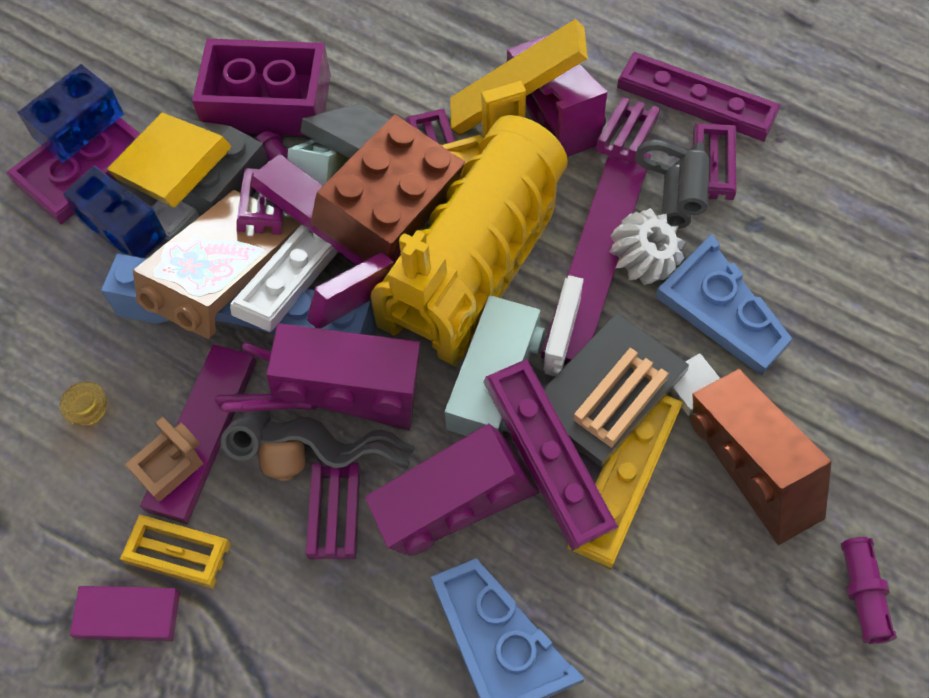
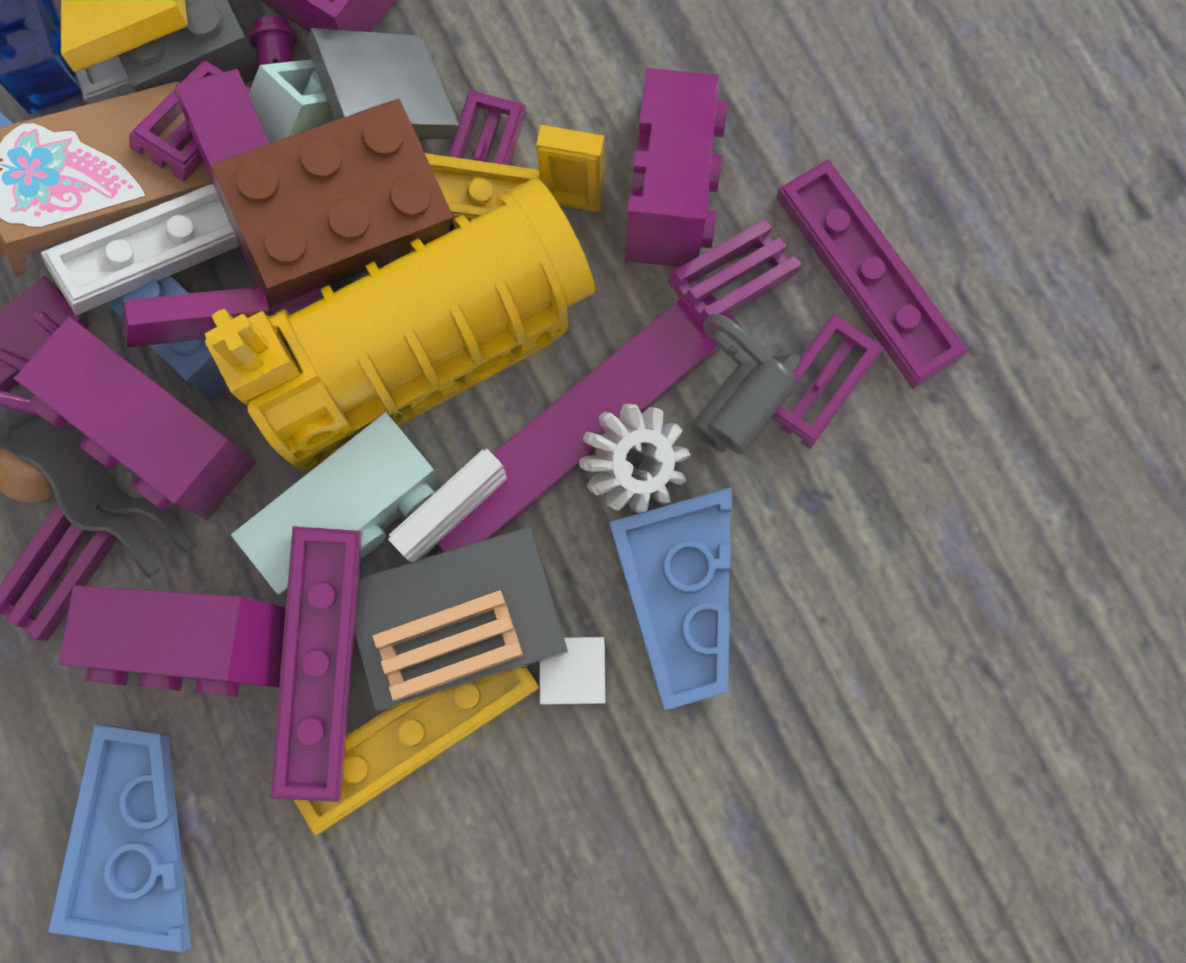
camera: 30 degrees right, 15 degrees up
yellow tile [450,19,588,135] -> none
wedge [690,369,832,545] -> none

